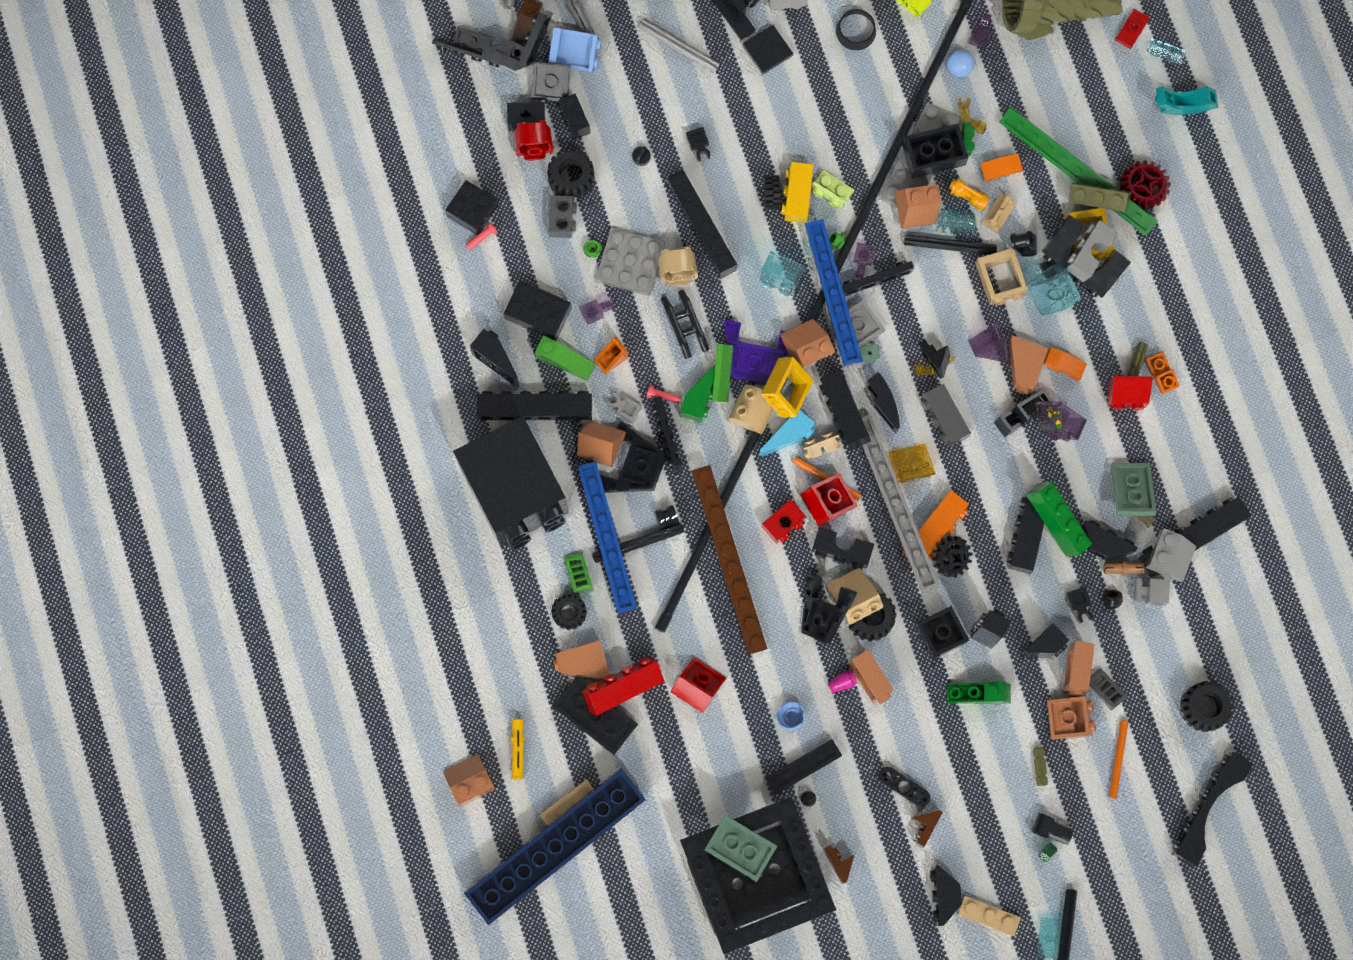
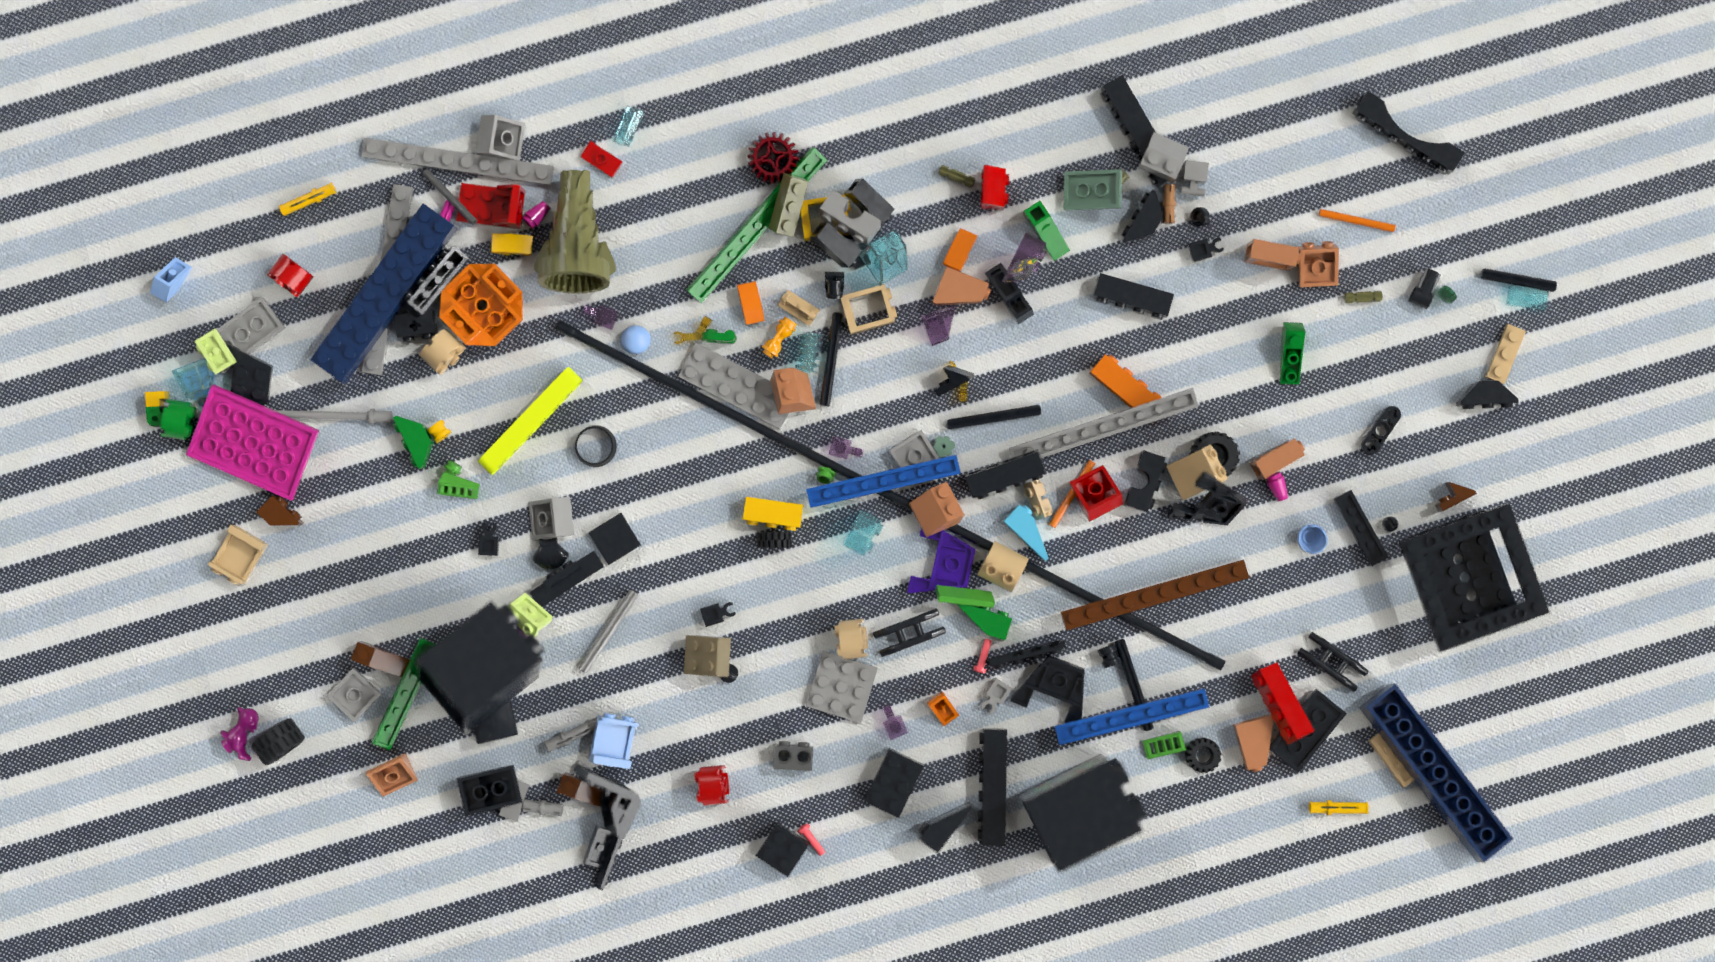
camera: 85 degrees left, 10 degrees up
nougat slope [443,754,495,807] -> none
black brick [507,102,546,132] -> none
tile [531,61,571,101] -> none
bright green slope [535,336,595,381] -> none
black tyre [547,149,595,200] -> none
black brick [558,93,590,140] -> none
nougat slope [577,421,626,467] -> none
bright green plate [583,240,602,258] -> none
black brick [667,169,737,279] -> none
red slope [671,657,726,713] -> none
sand green plate [705,815,777,882] -> none
yellow window [761,357,814,418] -> none
red brick [761,499,806,544] -> none
yellowish green bracket [811,170,854,210] -> none
black plate [842,261,914,296] -> none
black slope [865,372,900,434] -> none
clear yellow hinge [888,444,936,484] -> none
black brick [902,124,968,179] -> none
reddish brown slope [911,810,943,848] -> none
black brick [915,606,970,661] -> none
dark grey brick [921,384,971,447] -> none
black gear [931,535,973,578] -> none
black brick [970,609,1011,649] -> none
black slope [1020,623,1069,659] -> none
green brick [1026,481,1092,557] -> none
dark grey slope [1090,668,1127,710] -> none
orange slope [1144,351,1180,394] -> none
teal arch [1155,86,1218,115] -> none
black tyre [1180,681,1234,732] -> none
none -> dark tan brick [684,635,731,677]
none -> black axle [947,405,1041,430]
none -> slope [1023,200,1070,261]
none -> black piece [1298,632,1369,692]

